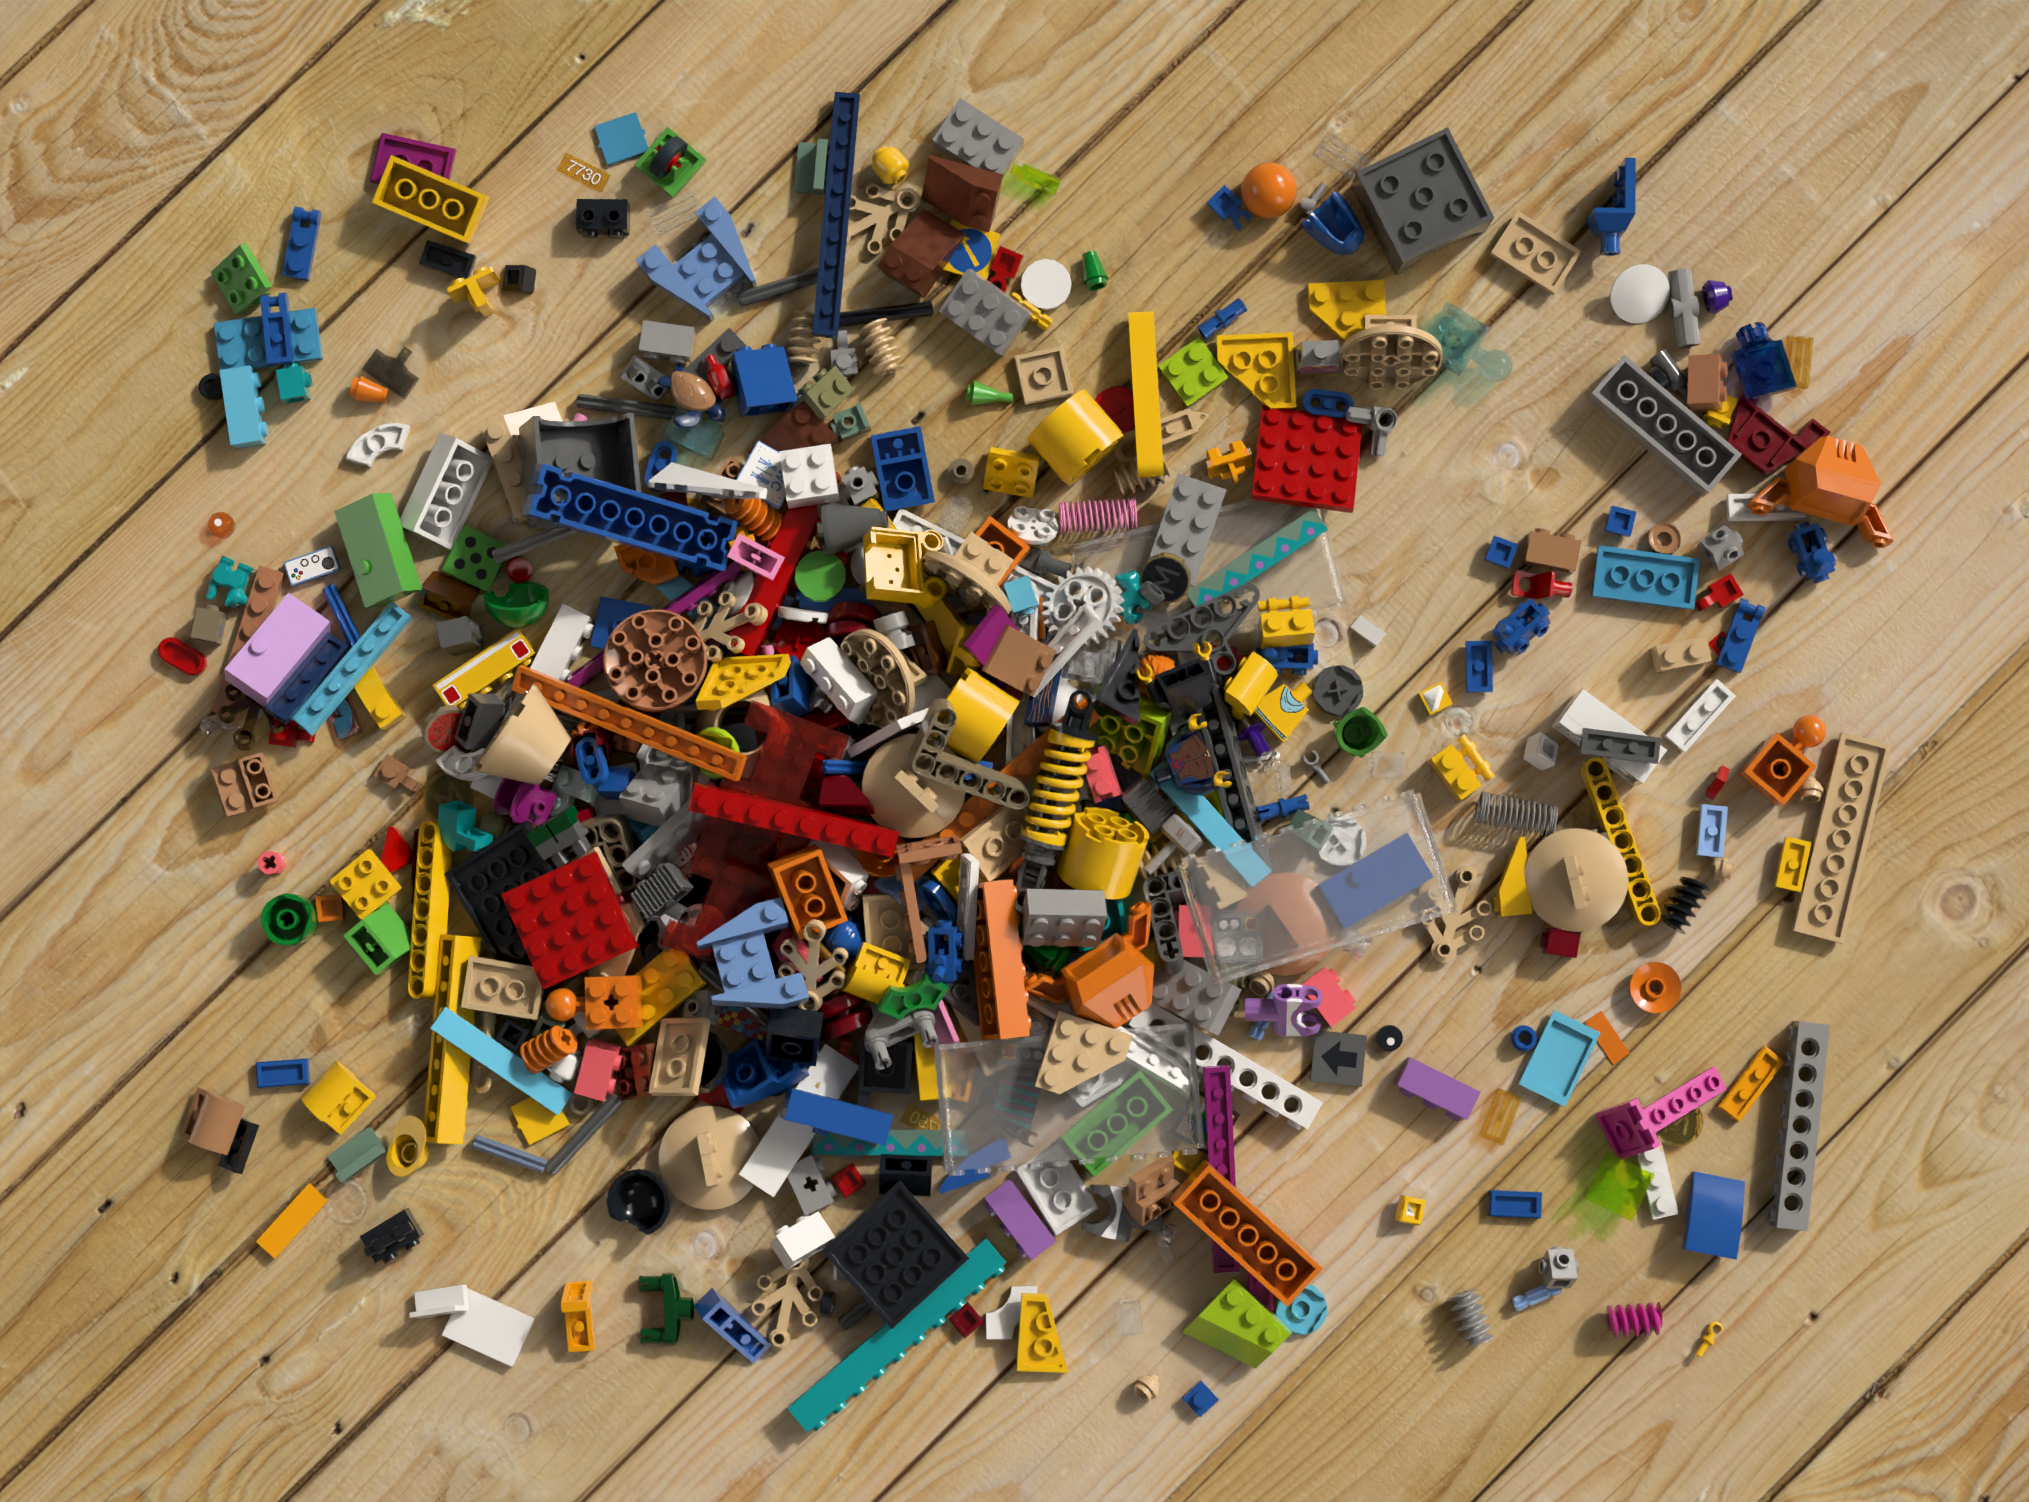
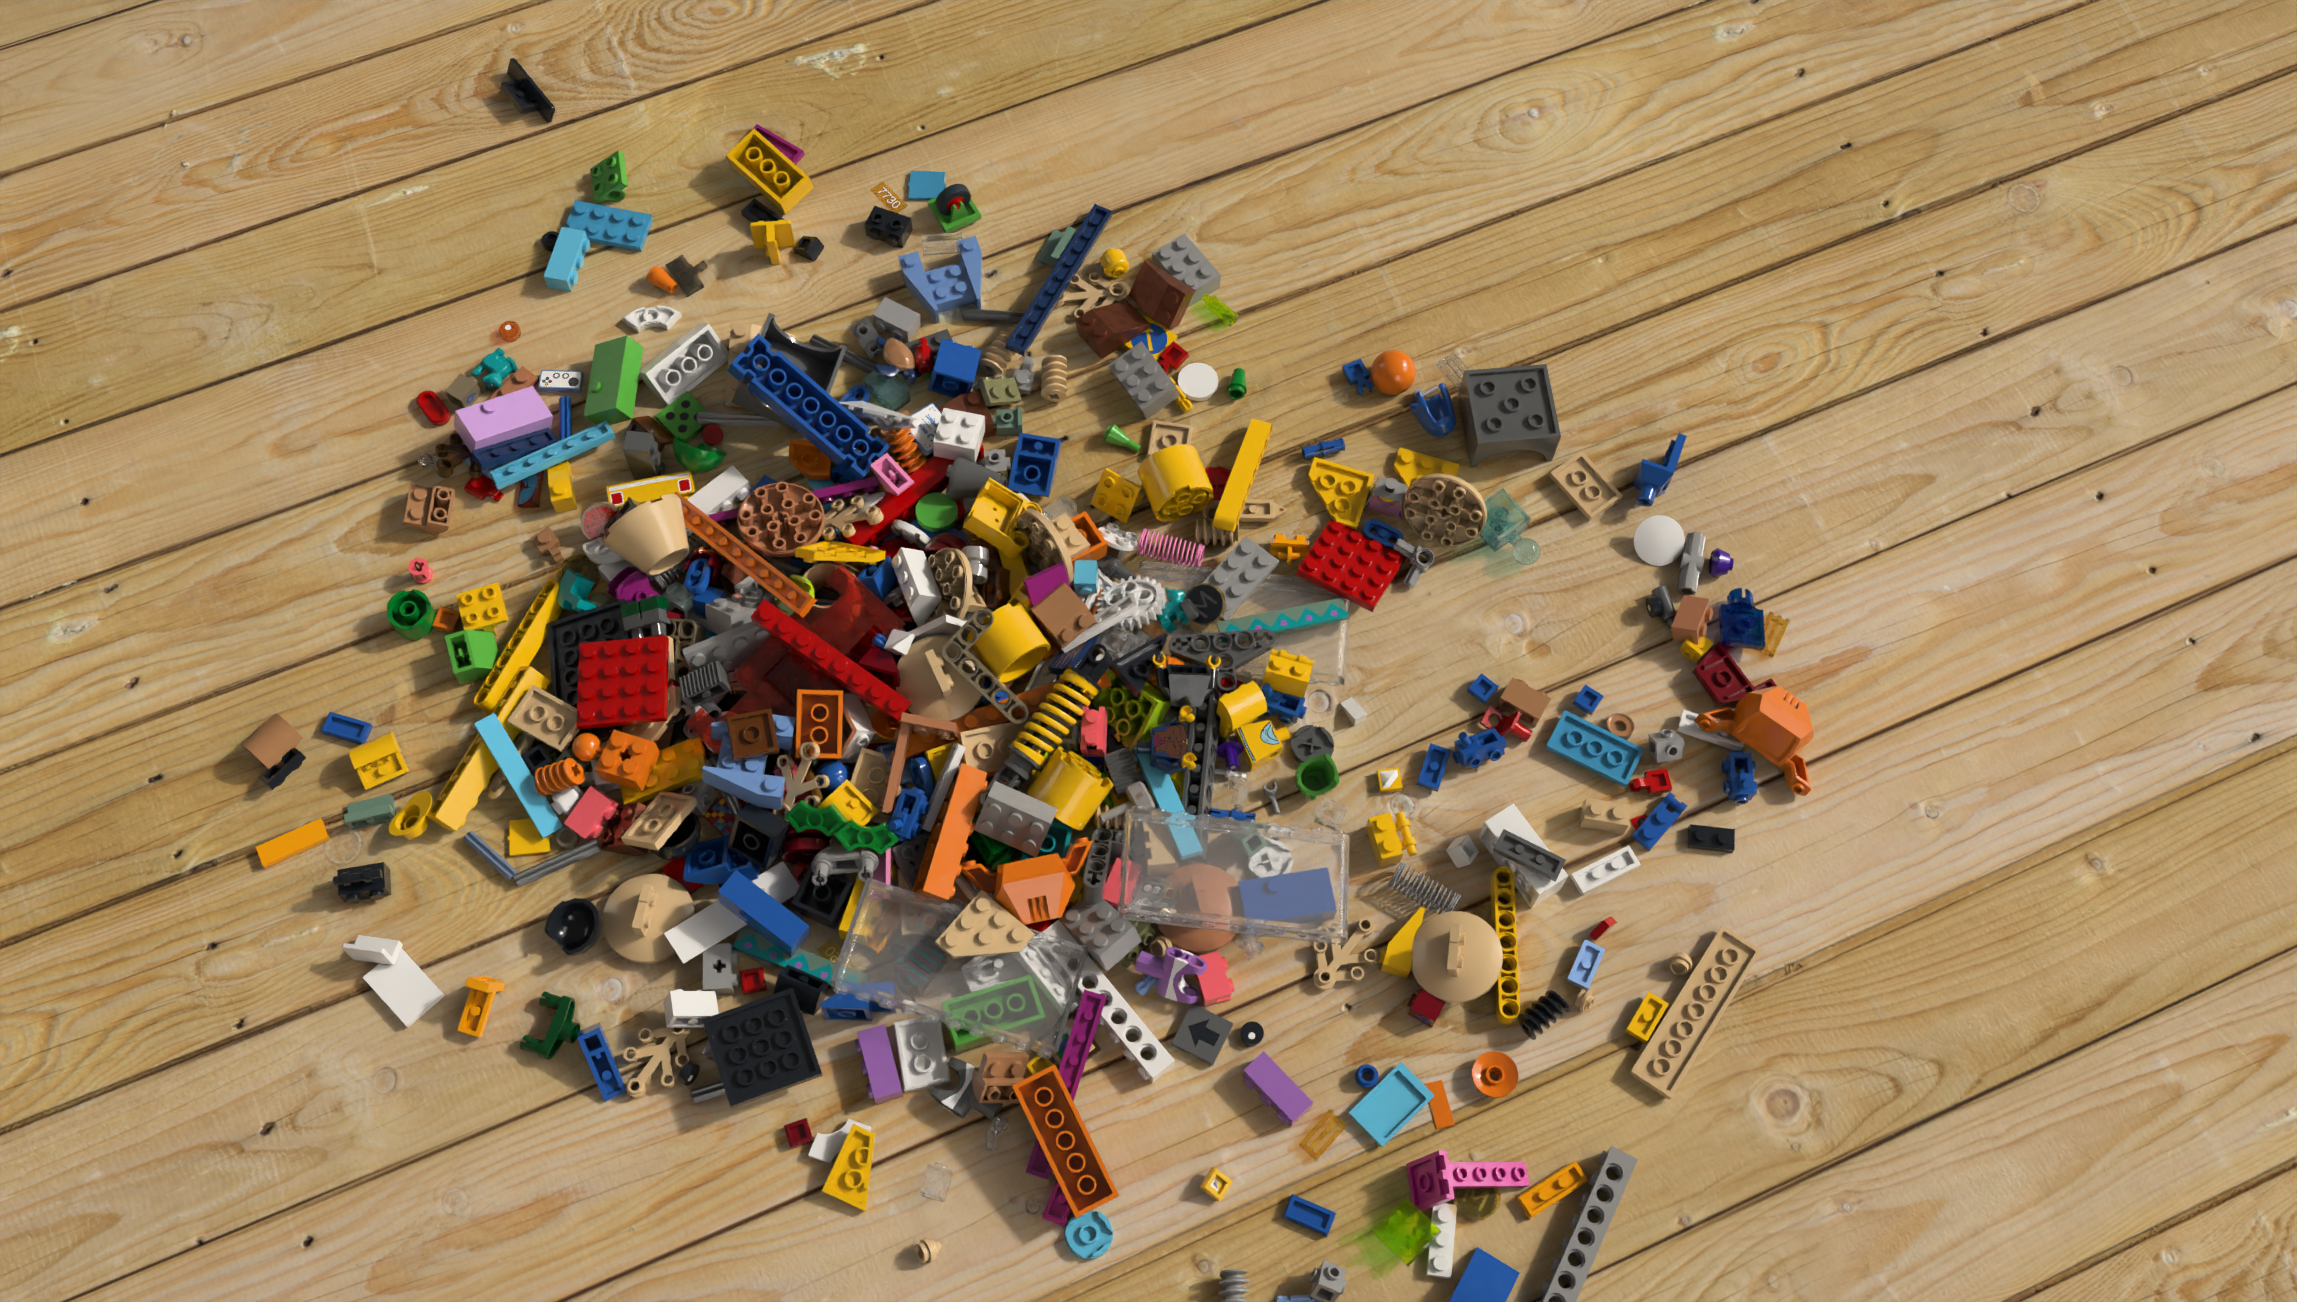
camera: 20 degrees right, 20 degrees down
blue plate [260,292,294,366] -> none
teal brick [276,363,313,404] -> none
blue plate [282,206,321,281] -> none
red slope [381,826,413,875] -> none
teal brick [787,1237,1006,1433] -> none
black axle [839,301,933,327] -> none
dark tan plate [948,458,974,484] -> none
lime plate [1158,337,1229,408] -> none
lime wedge [1182,1276,1292,1369] -> none
blue plate [1182,1380,1219,1417] -> none
light grey brick [1587,355,1742,497] -> none
orange brick [1738,715,1826,807] -> none
none -> black bracket [500,58,555,123]
none -> reddish brown tile [726,708,780,762]
none -> green tile [784,800,848,837]
none -> white slope [884,629,915,655]
none -> black plate [1688,824,1735,853]

